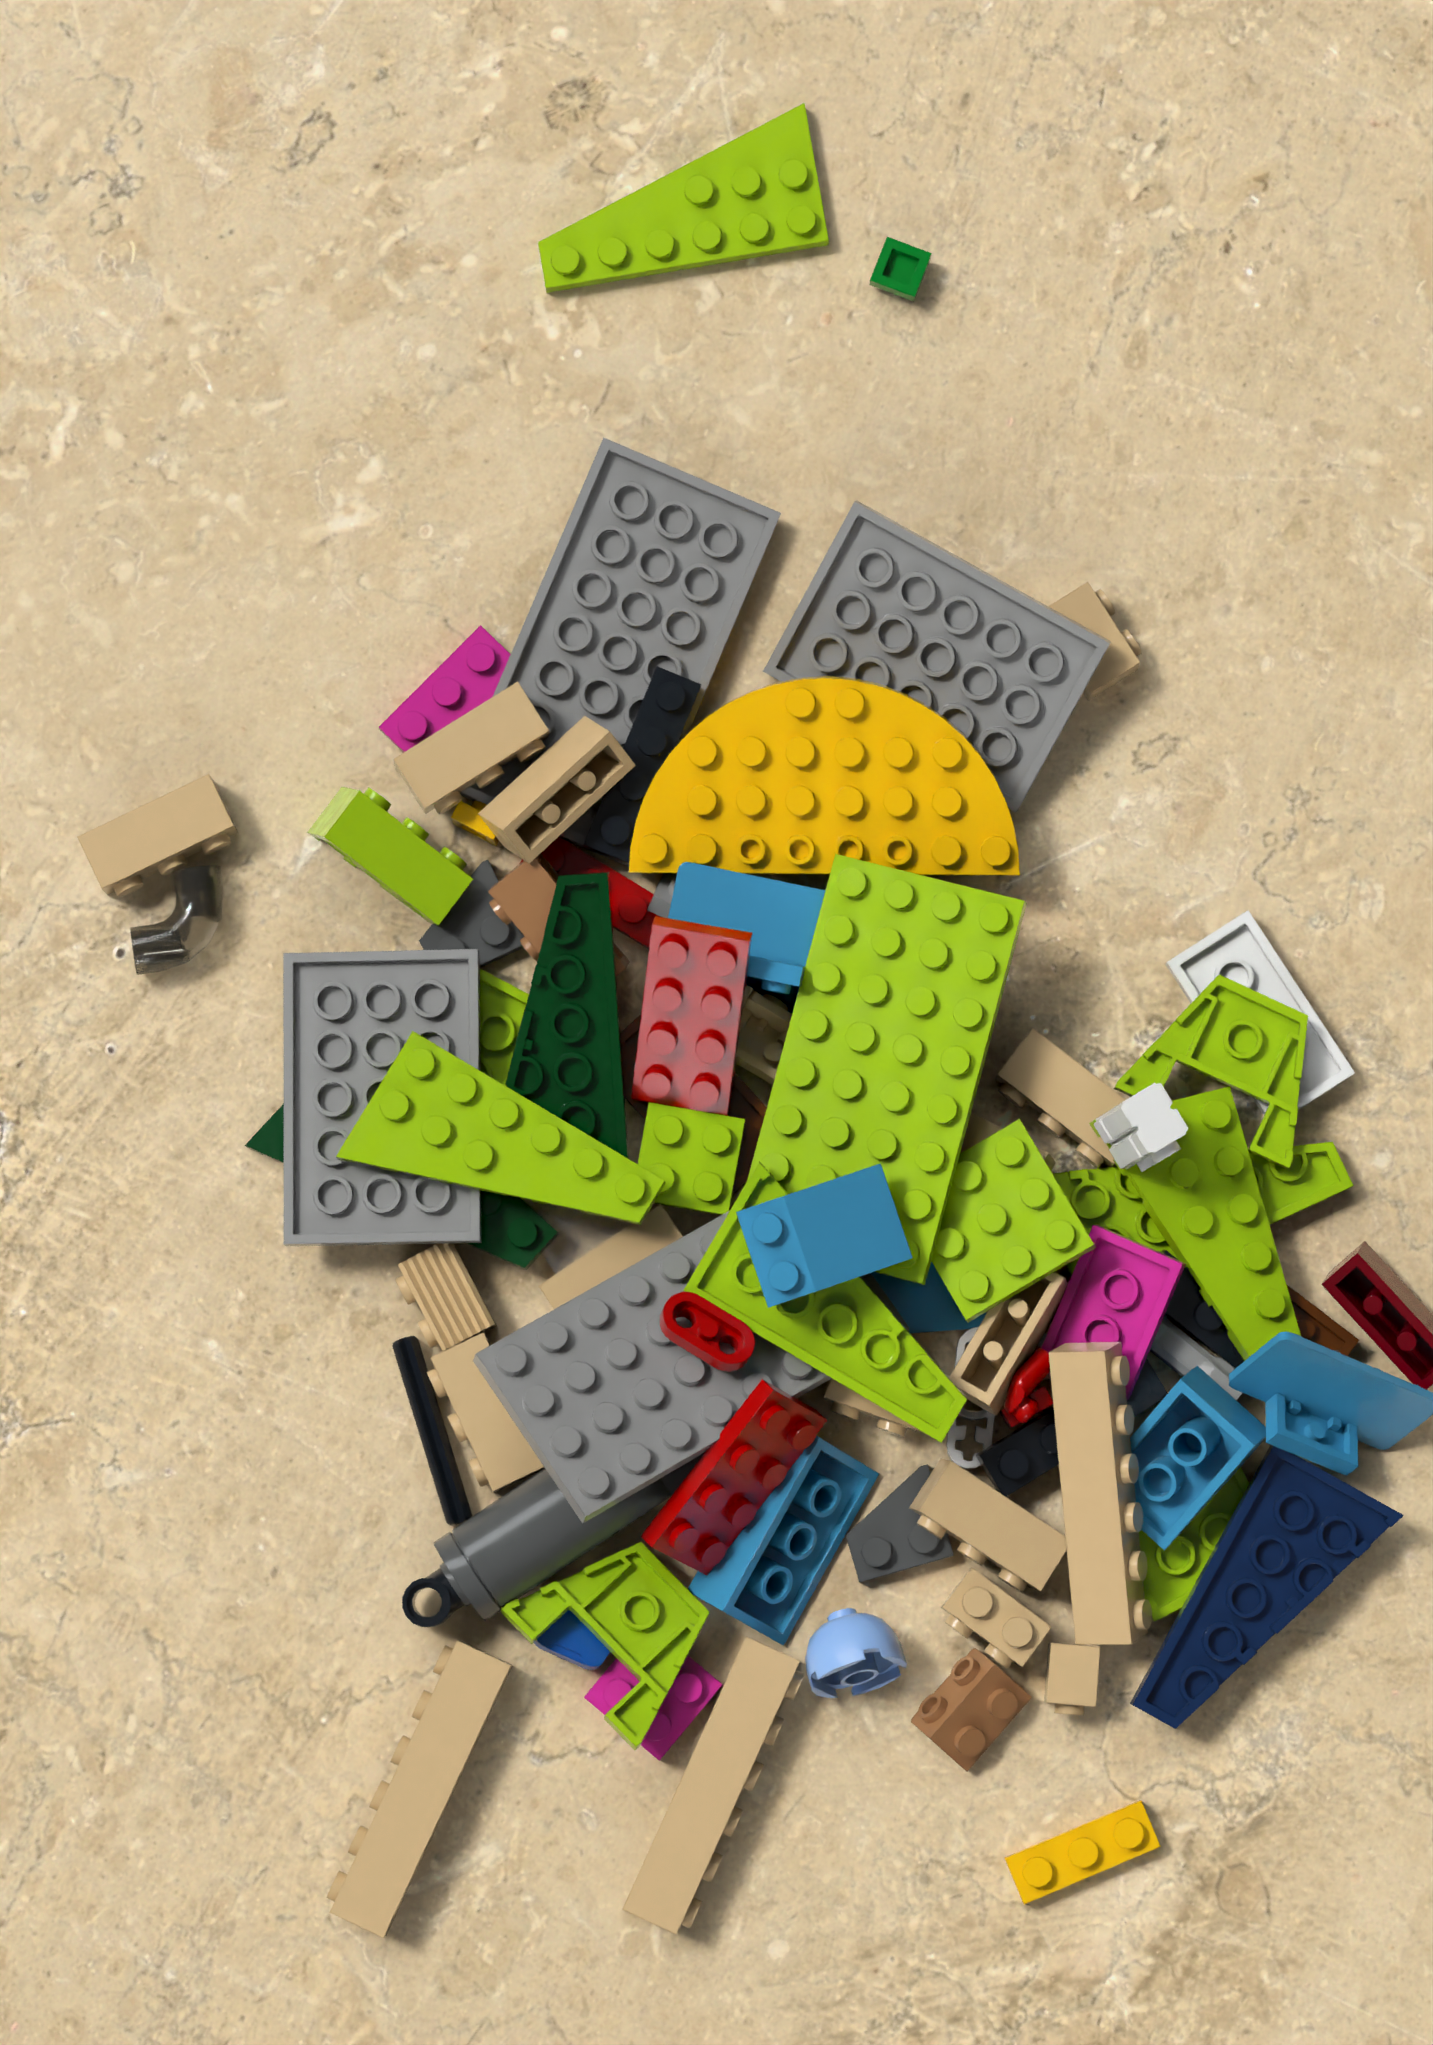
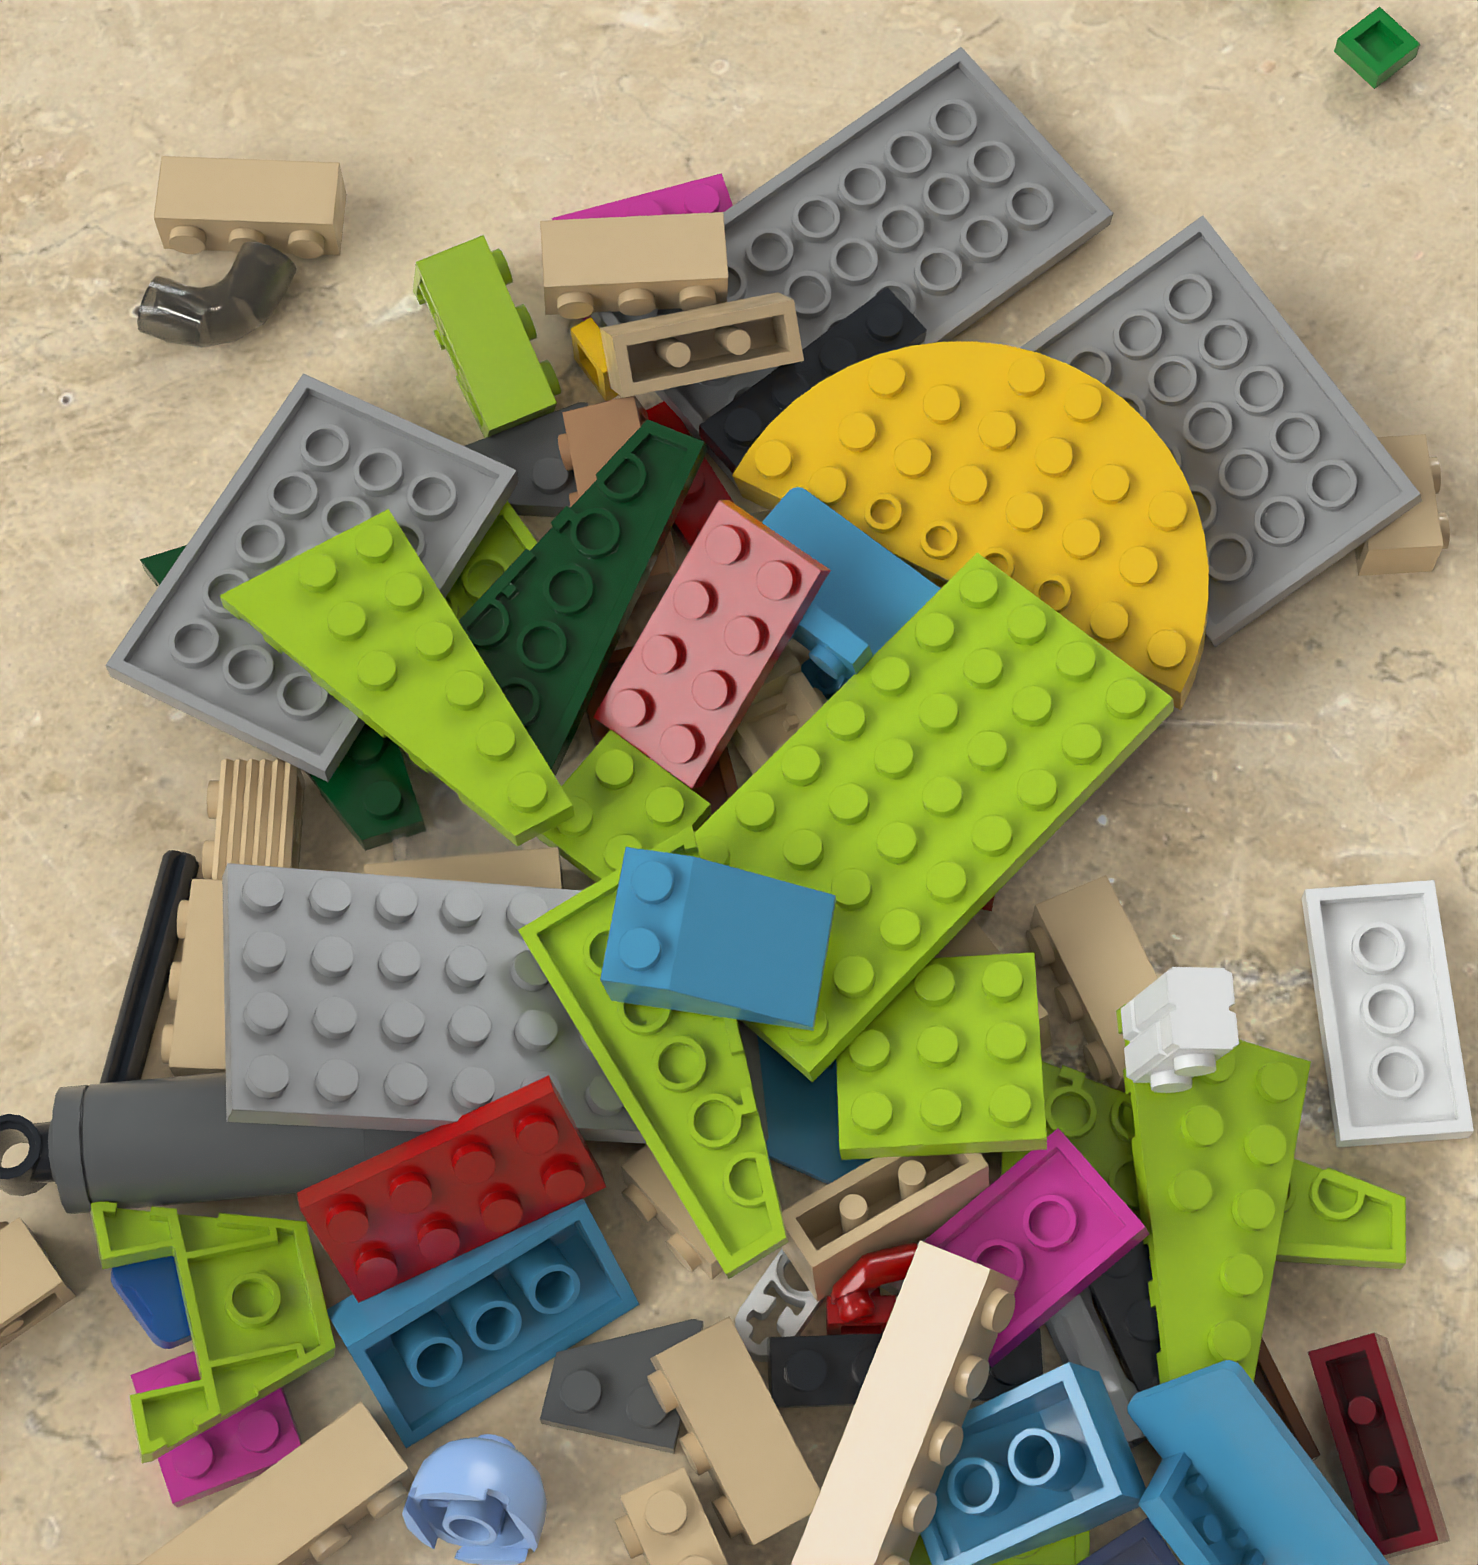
camera: 25 degrees right, 15 degrees down
red plate [660,1292,755,1372] -> none
lime wing [1114,974,1308,1170] -> none

